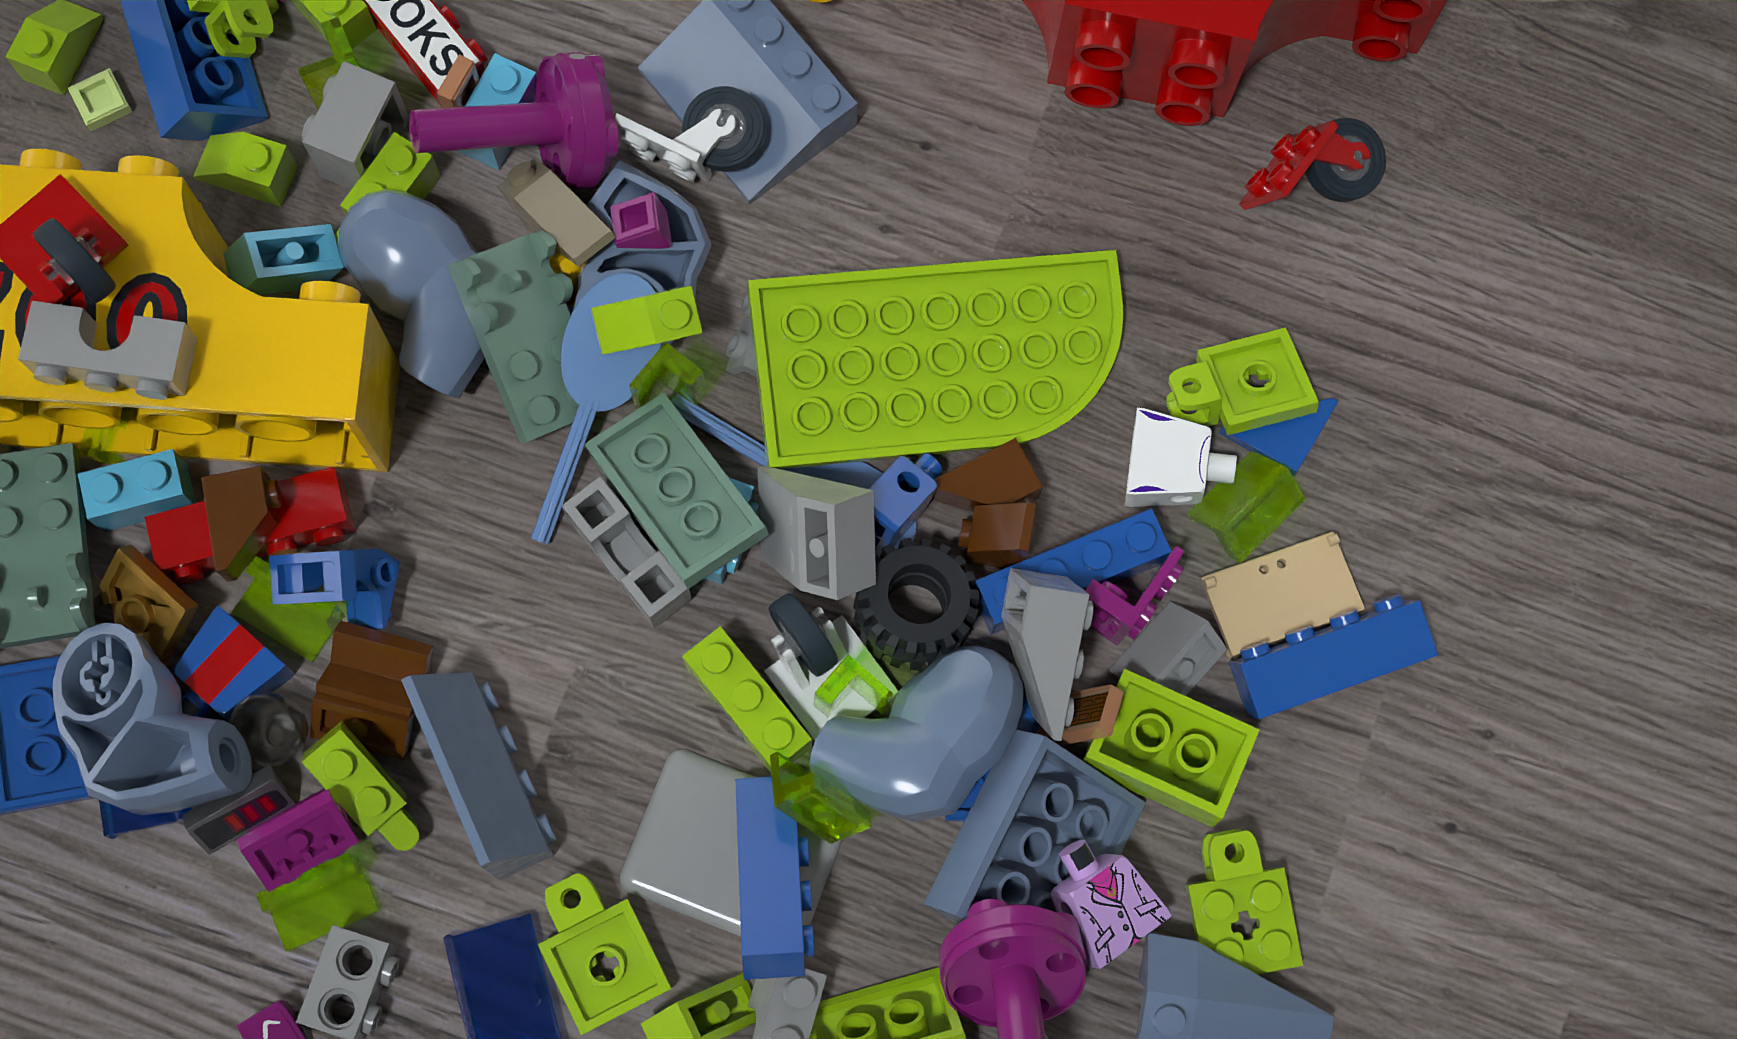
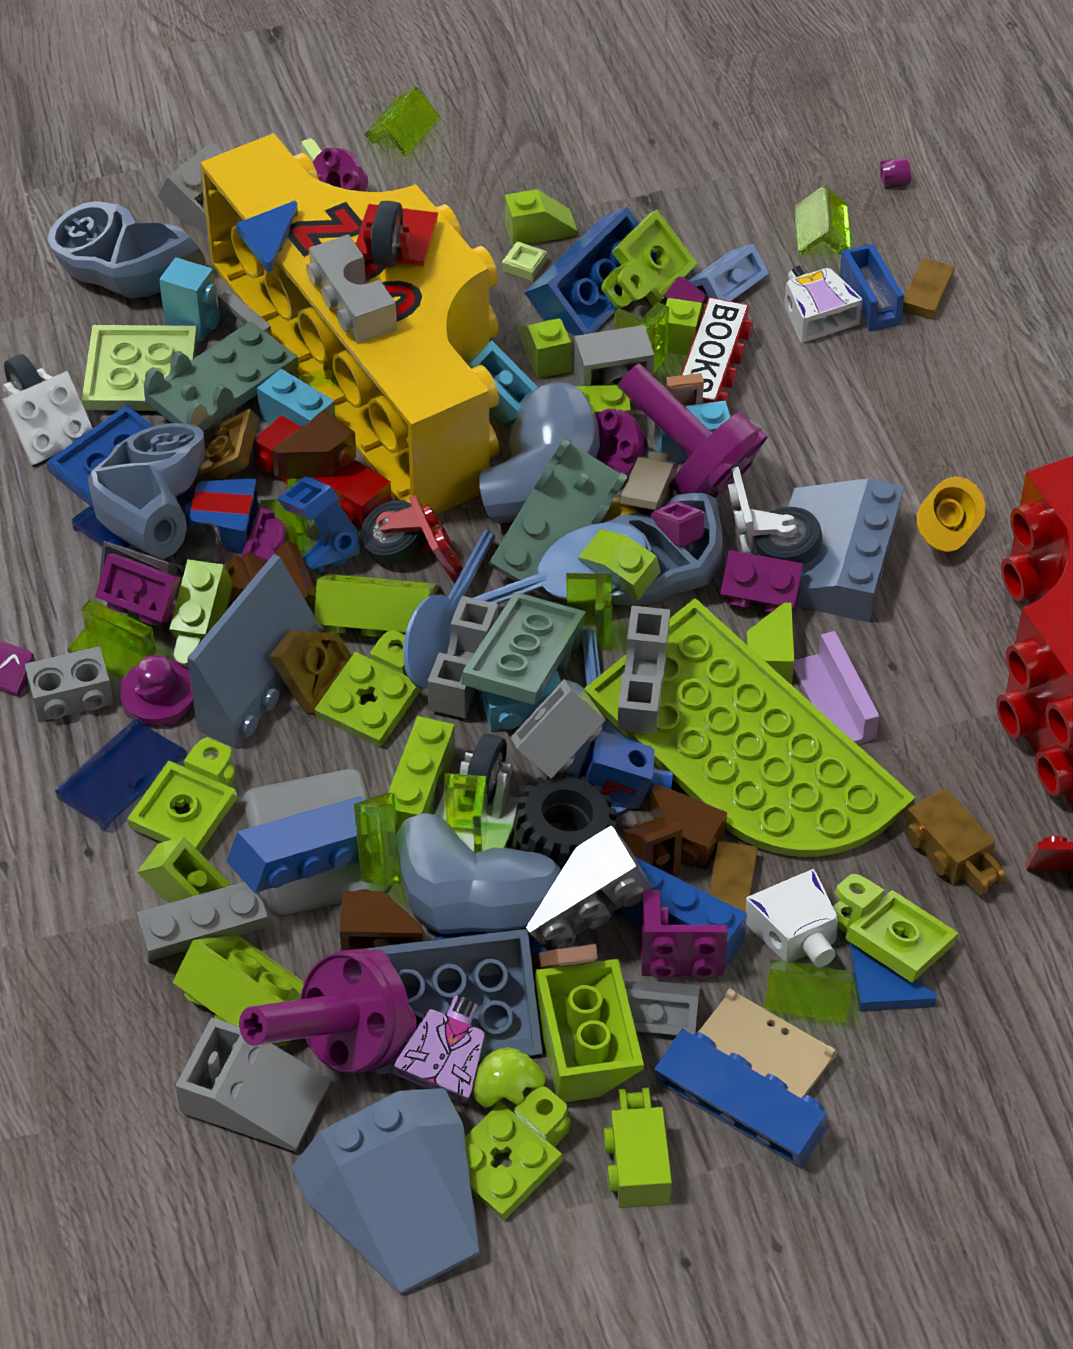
camera: 60 degrees right, 25 degrees down
none -> magenta plate [119,655,194,727]
none -> magenta tile [241,507,287,560]
none -> pearl gold plate [269,630,352,713]
none -> lime slope [314,574,438,637]
none -> lime plate [314,630,421,748]
none -> reddish brown slope [340,889,423,951]
none -> plate [361,495,463,585]
none -> medium blue piece [403,530,495,689]
none -> lime hair [473,1047,546,1108]
none -> magenta plate [596,409,648,477]
none -> lime brick [603,1087,672,1208]
none -> light grey arch [618,606,670,734]
none -> pearl gold tile [709,841,758,912]
none -> magenta bracket [720,550,803,613]
none -> lime slope [746,603,794,685]
none -> lavender panel [793,631,880,745]
none -> pearl gold brick [904,788,1006,895]

